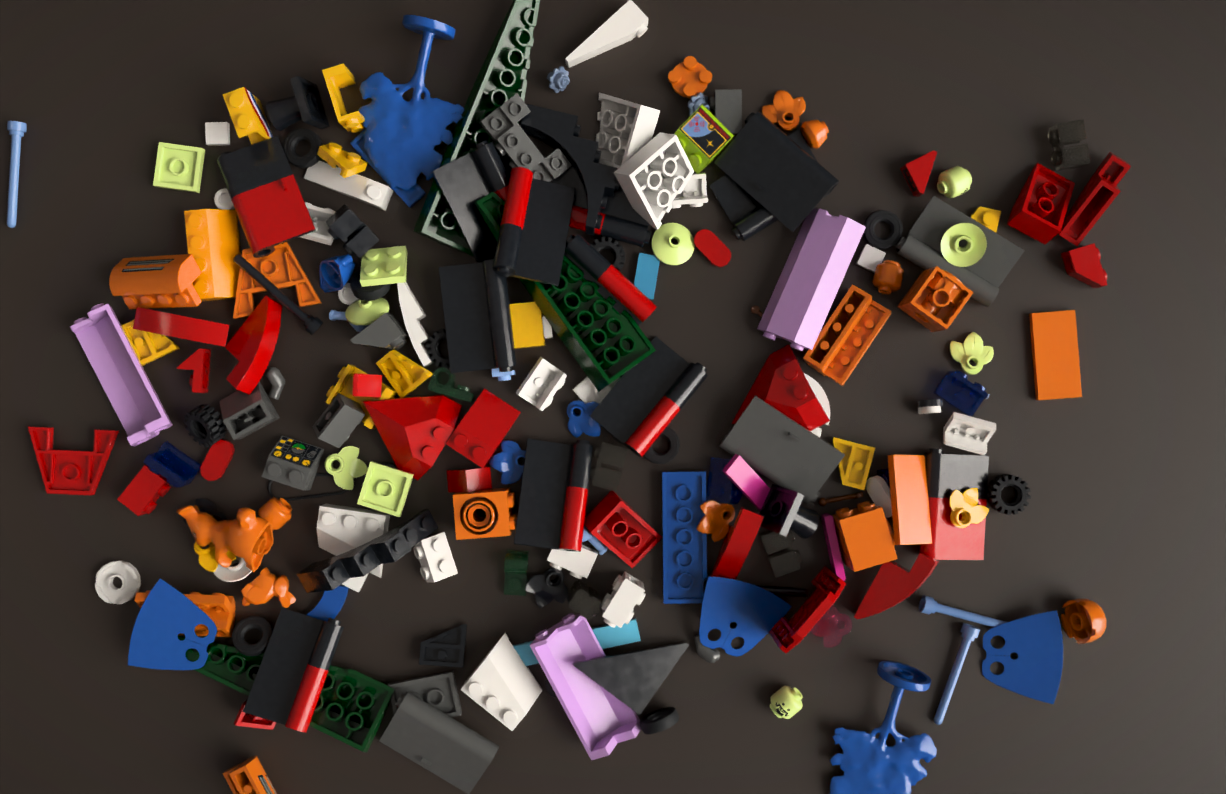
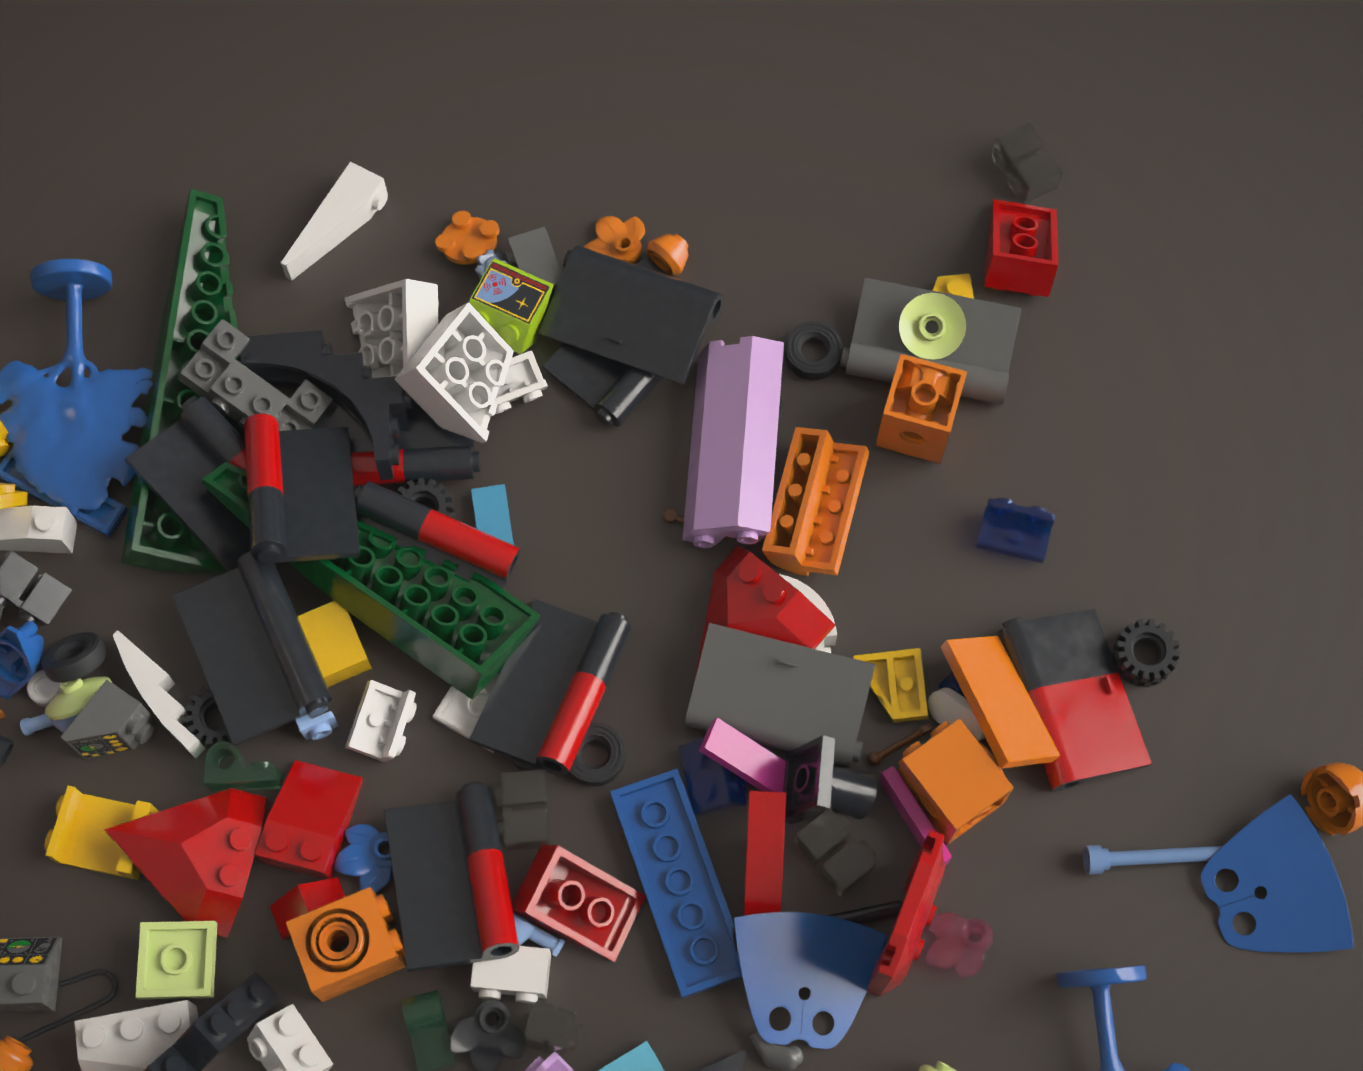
camera: 20 degrees left, 20 degrees down
dark grey brick [312,393,365,448] -> none
yellowish green plate [325,446,368,490] -> none
slope [353,374,382,397] -> none
yellowish green plate [360,246,407,287] -> none
yellow wing [376,349,433,398] -> none
white tile [542,316,553,339] -> none
sand blue plant [547,66,570,93] -> none
blue plate [567,400,601,438] -> none
white brick [601,572,646,628] -> none
yellowish green dish [651,223,695,265] -> none
red tile [694,229,731,267] -> none
orange plate [696,500,735,542] -> none
red slope [854,553,939,619] -> none
white tile [856,244,886,273] -> none
orange head [873,260,904,294] -> none
red slope [900,150,937,197] -> none
piece [918,399,943,414] -> none
medium blue piece [934,623,980,725] -> none
yellowish green head [937,166,972,198] -> none
white bracket [943,412,996,455] -> none
yellowish green plate [949,332,994,375] -> none
yellow plate [949,488,989,528] -> none
orange tile [1029,310,1082,400] -> none
red slope [1058,152,1131,246] -> none
red slope [1061,243,1108,288] -> none

